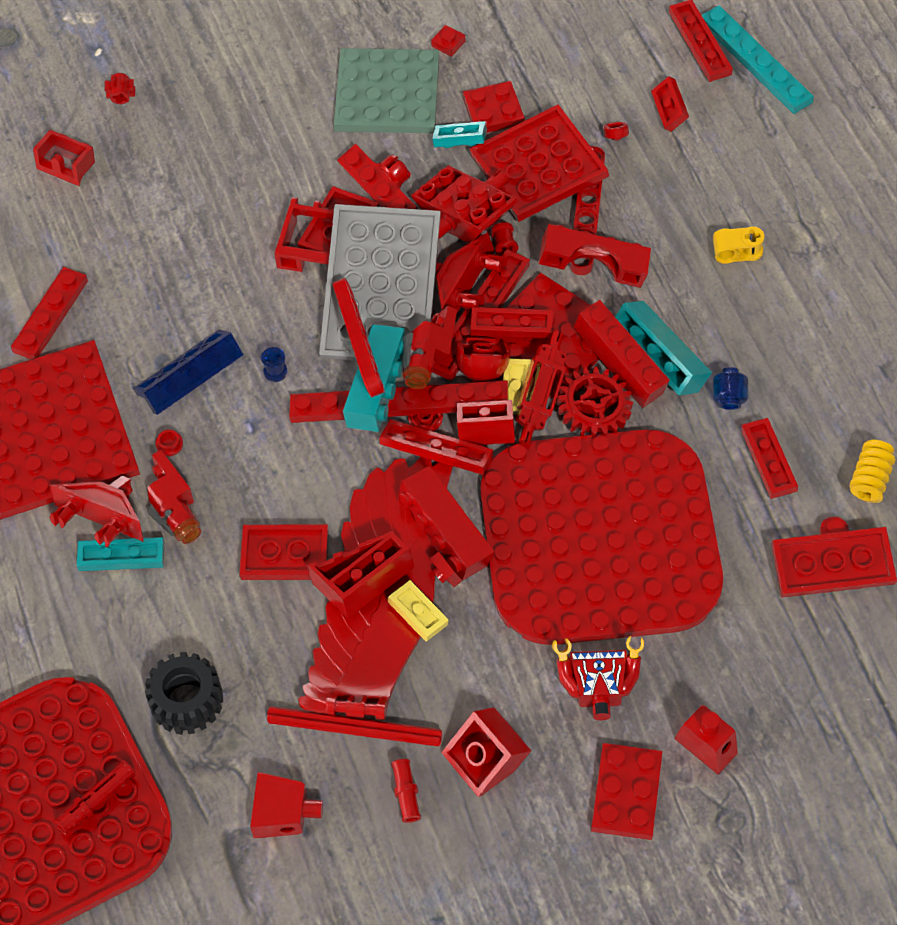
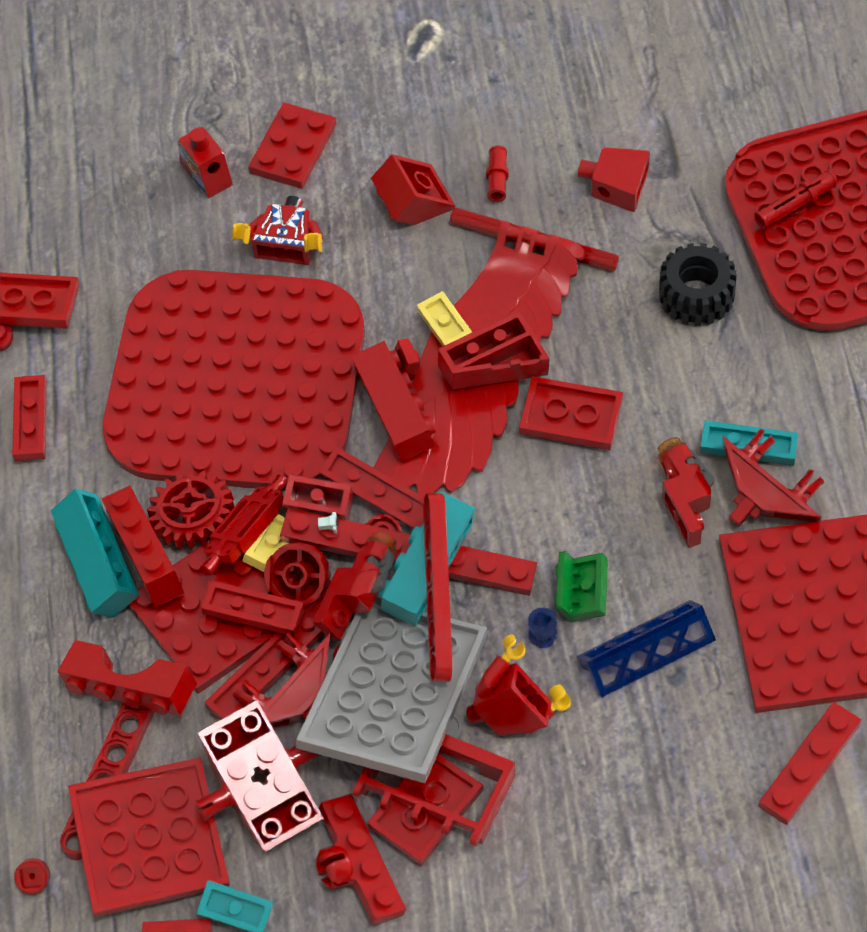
camera: 165 degrees left, 0 degrees up
red plate [155,430,183,457] -> none
clear blue head [712,367,749,410] -> none
none -> light aqua piece [318,512,339,534]
none -> red torso [466,634,571,736]
none -> green bracket [554,551,608,622]

